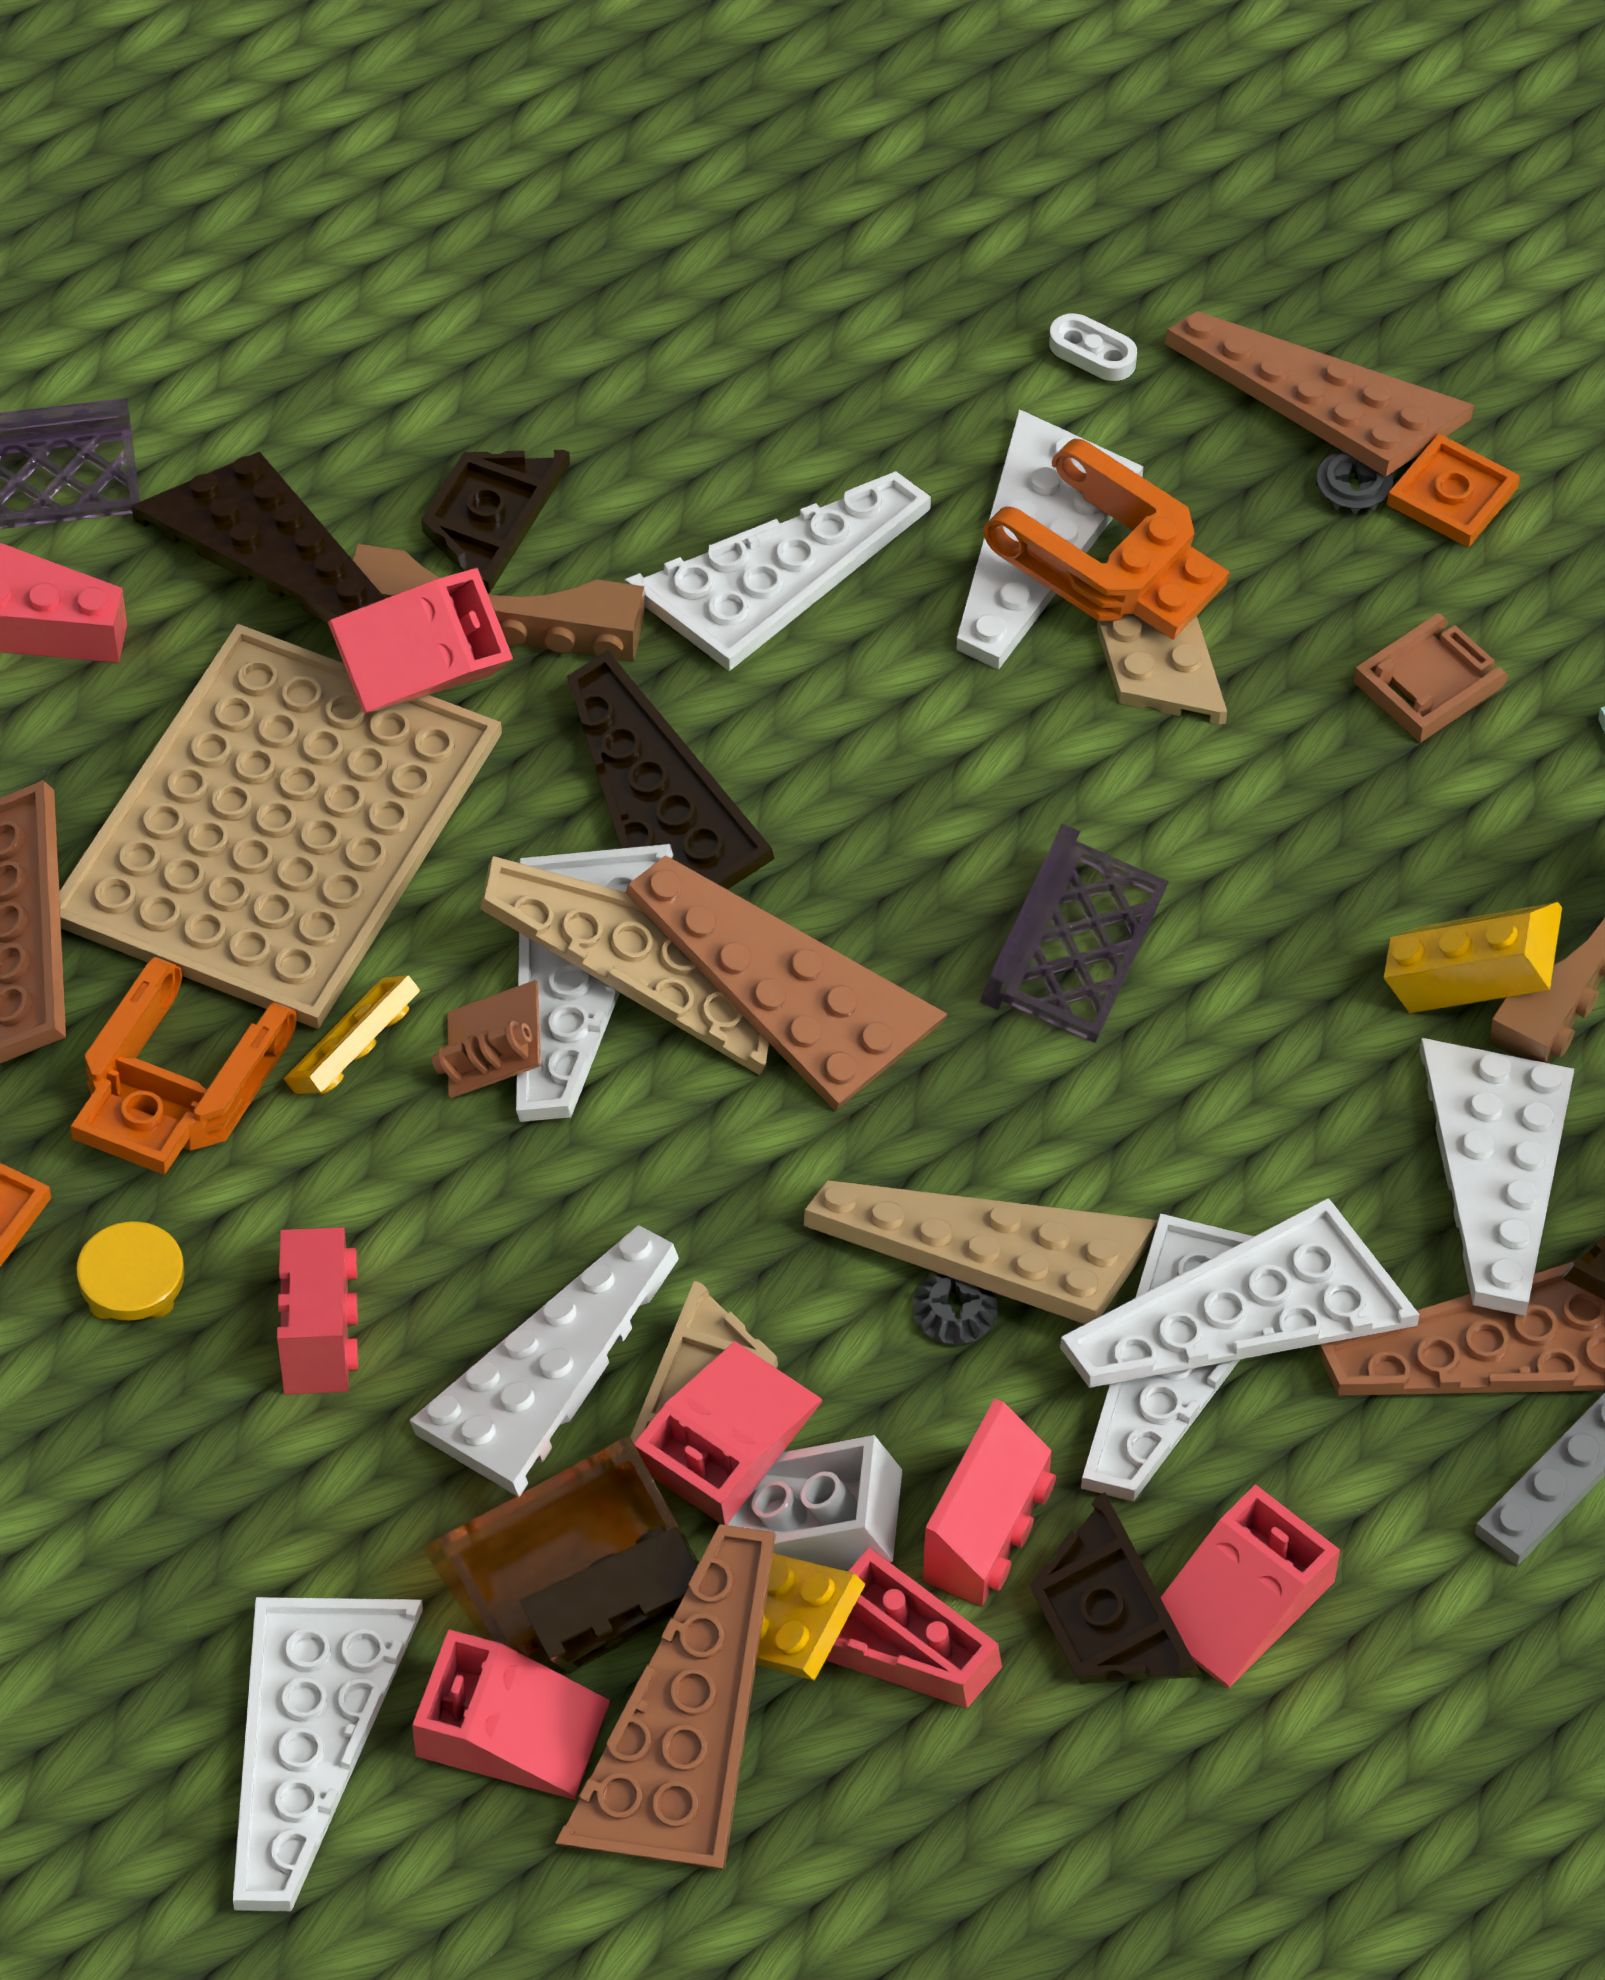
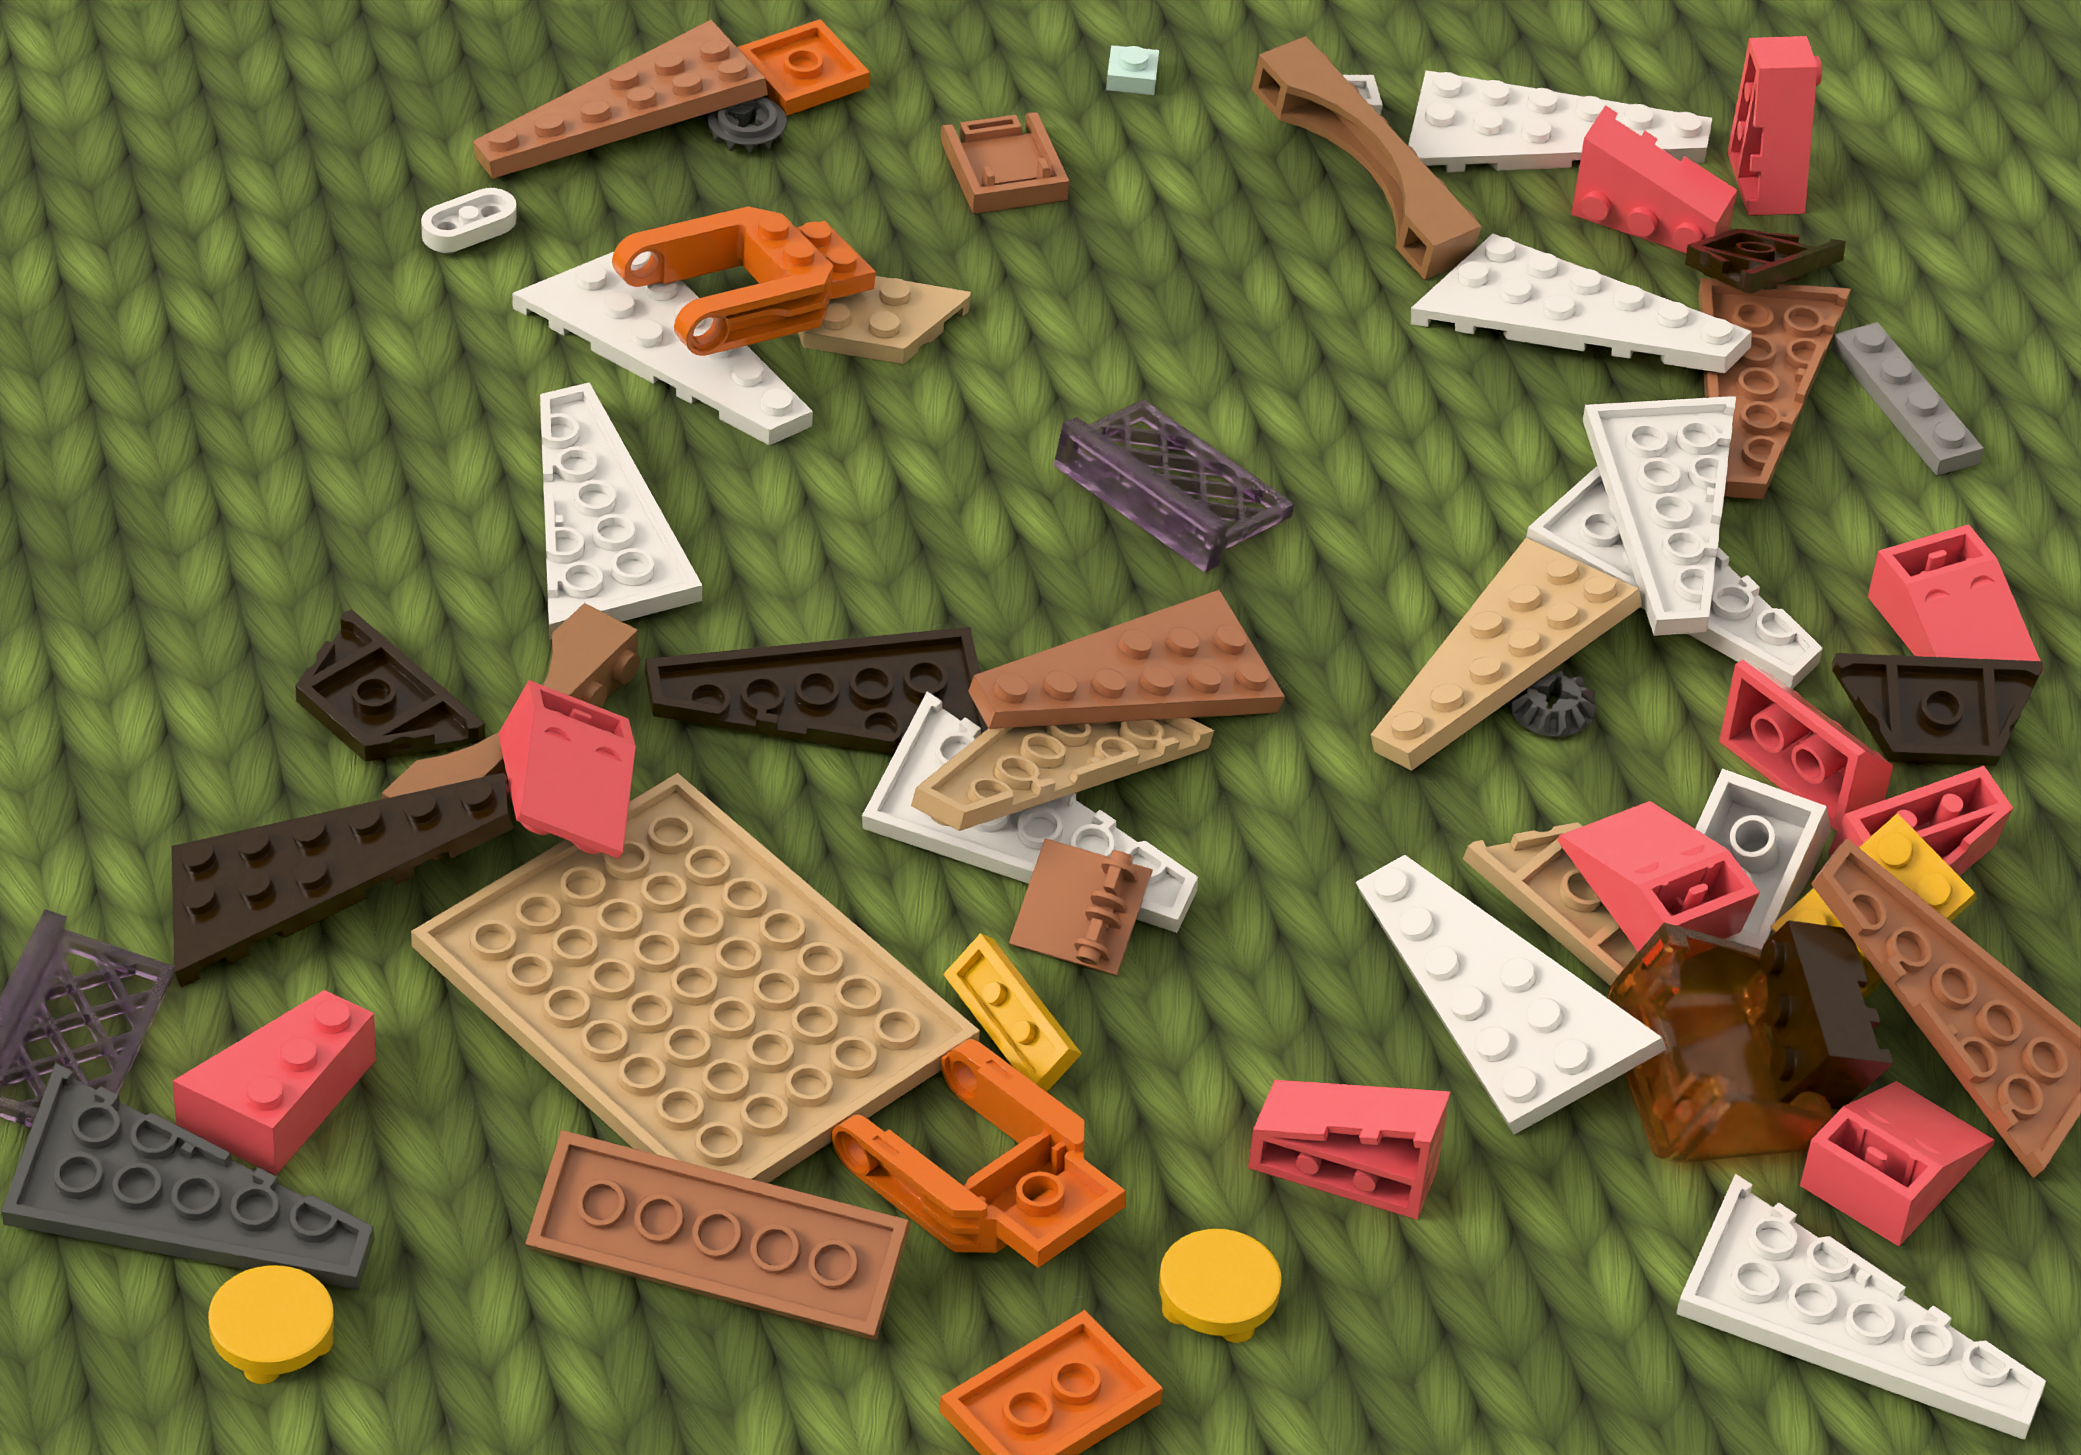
camera: 70 degrees left, 10 degrees down
yellow slope [1384,902,1562,1013] -> none

